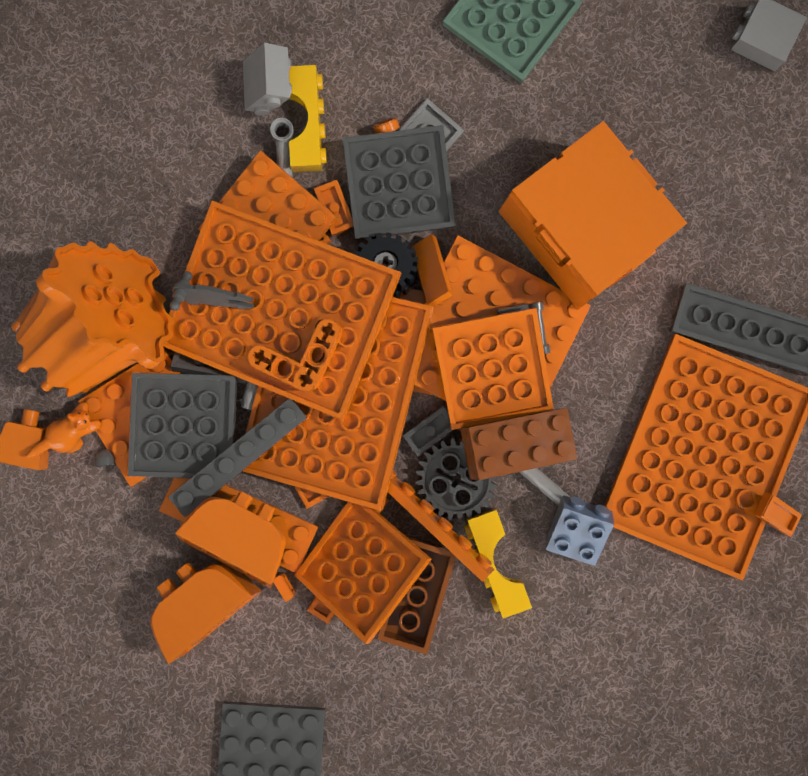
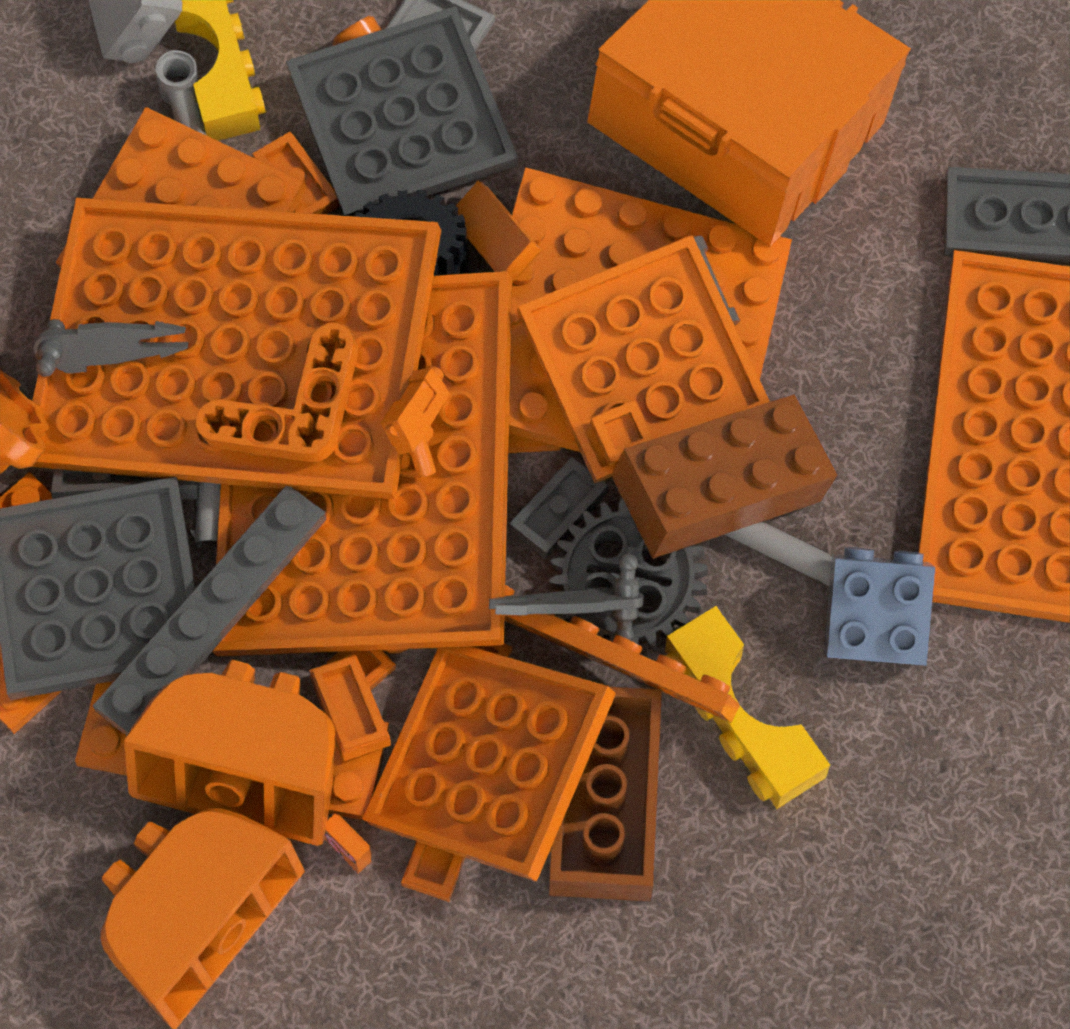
camera: 15 degrees left, 20 degrees down
none -> orange tile [309,655,391,762]
none -> orange piece [380,366,450,478]
none -> dark grey piece [489,554,644,641]
none -> orange plate [589,399,654,466]

